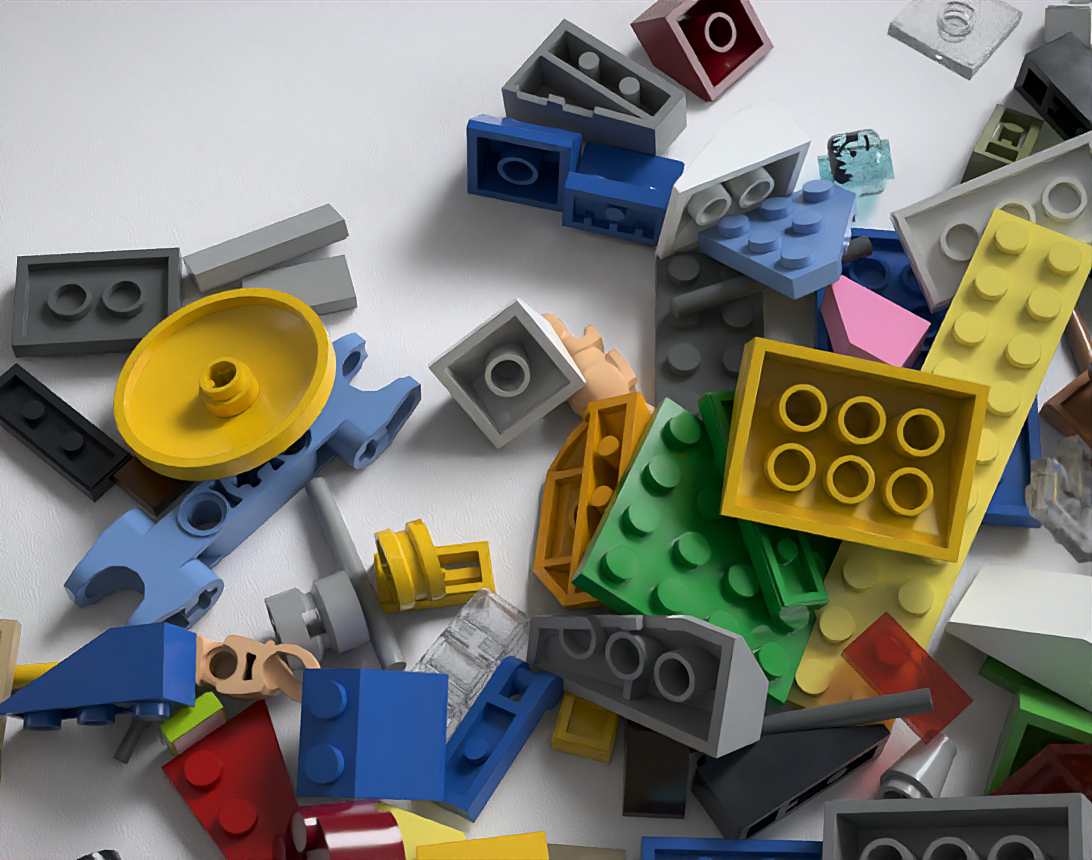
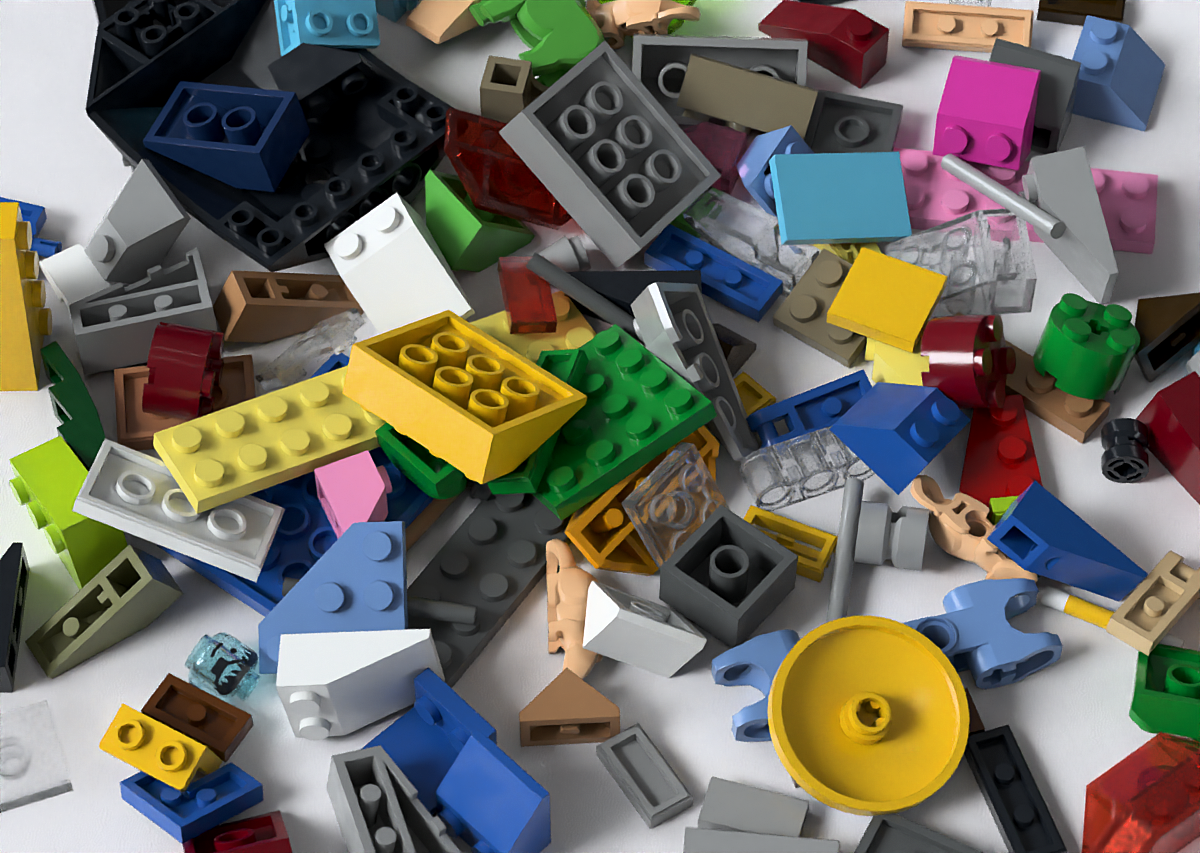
camera: 145 degrees left, 5 degrees down
yellow wheel [374,518,446,612] -> none
none -> yellow bracket [99,703,223,792]
none -> blue plate [120,762,264,844]
none -> reddish brown plate [141,673,253,763]
none -> medium nougat slope [519,667,620,747]
none -> light grey tile [596,723,693,829]
none -> clear plate [621,442,731,571]
none -> dark grey brick [659,505,798,648]

